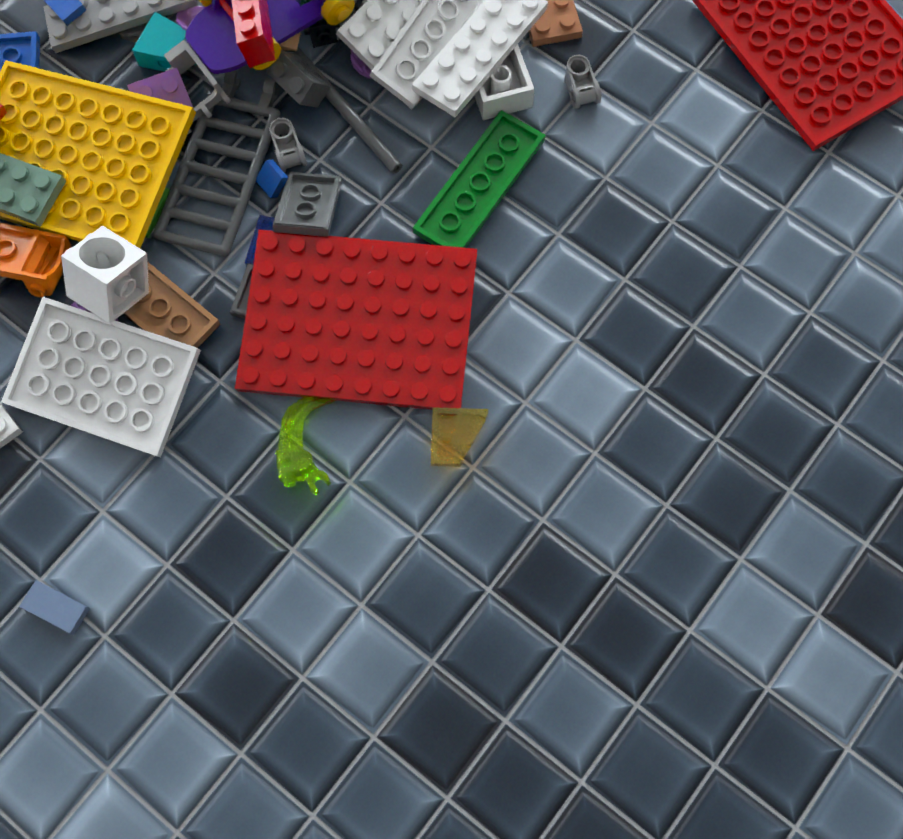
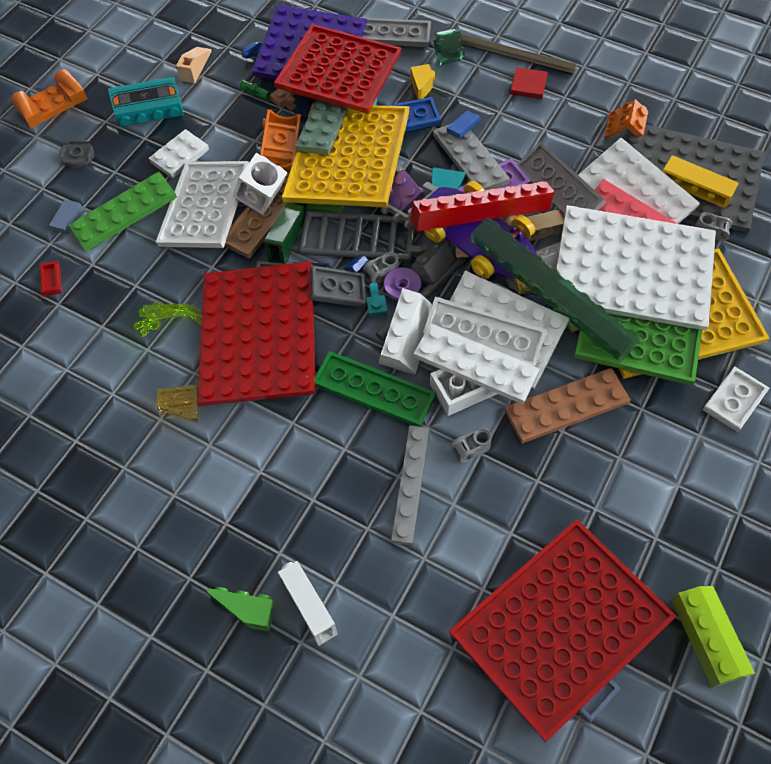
camera: 80 degrees right, 10 degrees down
none -> red tile [40,261,62,297]
none -> bright green plate [69,172,177,252]
none -> bright green slope [207,587,276,632]
none -> dark green slope [264,203,305,264]
none -> white slope [278,561,338,646]
none -> teal plate [366,283,387,317]
none -> white slope [378,288,432,375]
none -> medium lavender dish [384,268,421,299]
none -> light grey plate [391,425,429,546]

